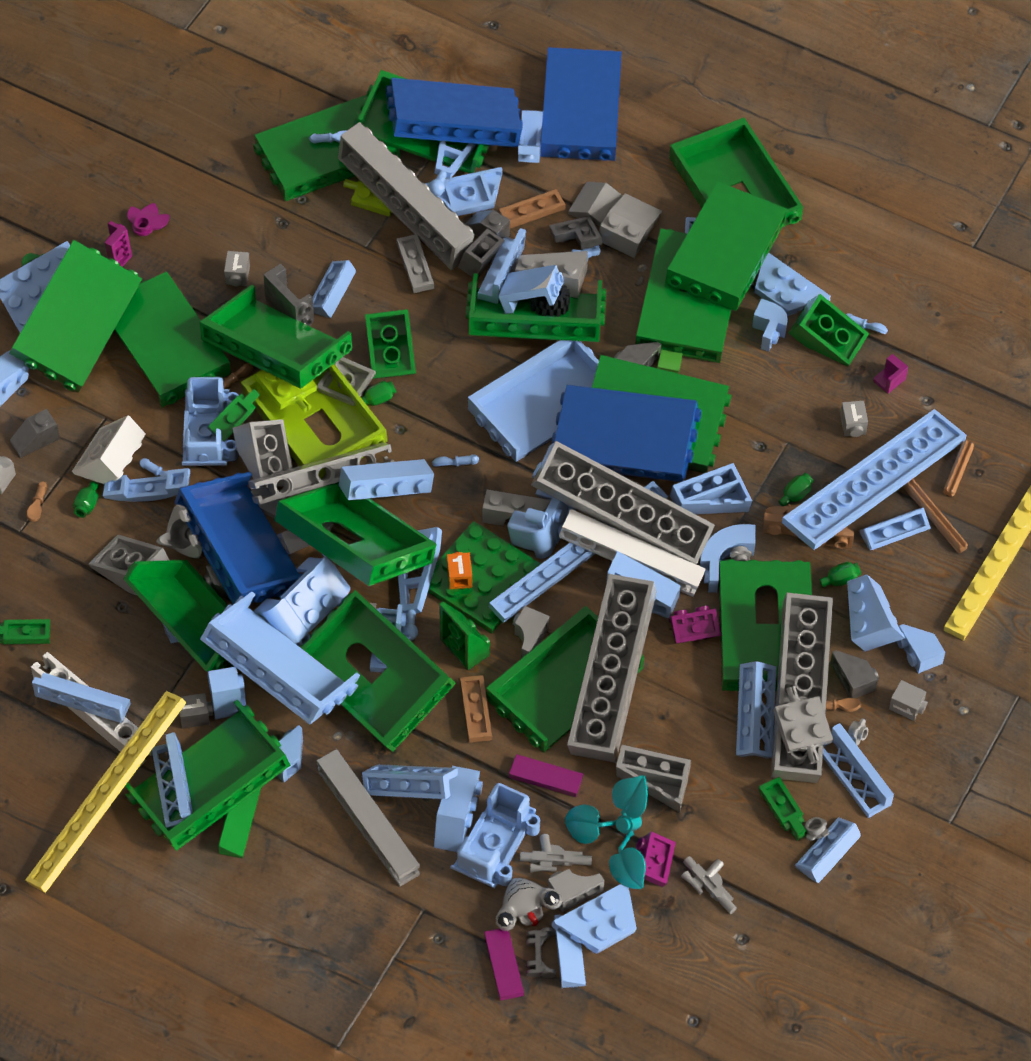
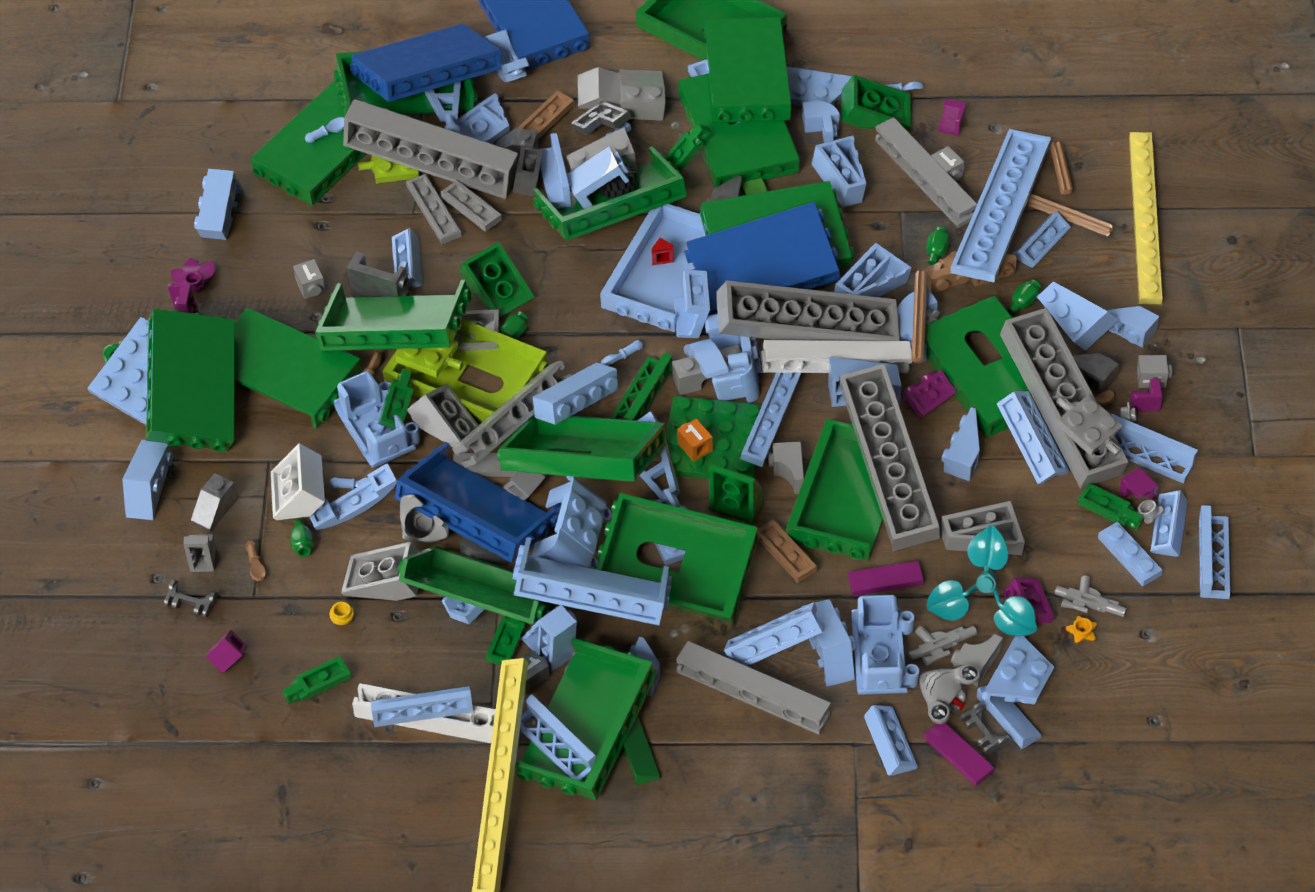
camera: 25 degrees left, 5 degrees down
none -> light blue wedge [194,169,242,240]
none -> yellow plate [330,602,354,625]
none -> light grey tile [406,174,462,244]
none -> green hinge [486,616,526,666]
none -> green fence [610,352,673,421]
none -> red slope [651,237,674,265]
none -> green hinge [664,124,711,172]
none -> light blue panel [674,270,710,338]
none -> light blue slope [683,339,729,379]
none -> light blue wedge [812,136,866,207]
none -> light blue slope [864,705,918,776]
none -> light grey piece [875,117,977,228]
none -> medium nougat axle [912,271,927,363]
none -> light blue slope [941,407,980,481]
none -> light orange plate [1066,616,1097,643]
none -> light blue plate [1098,522,1162,587]
none -> magenta panel [1119,467,1158,500]
none -> magenta panel [1130,379,1162,412]
none -> light blue fence [1199,505,1230,599]

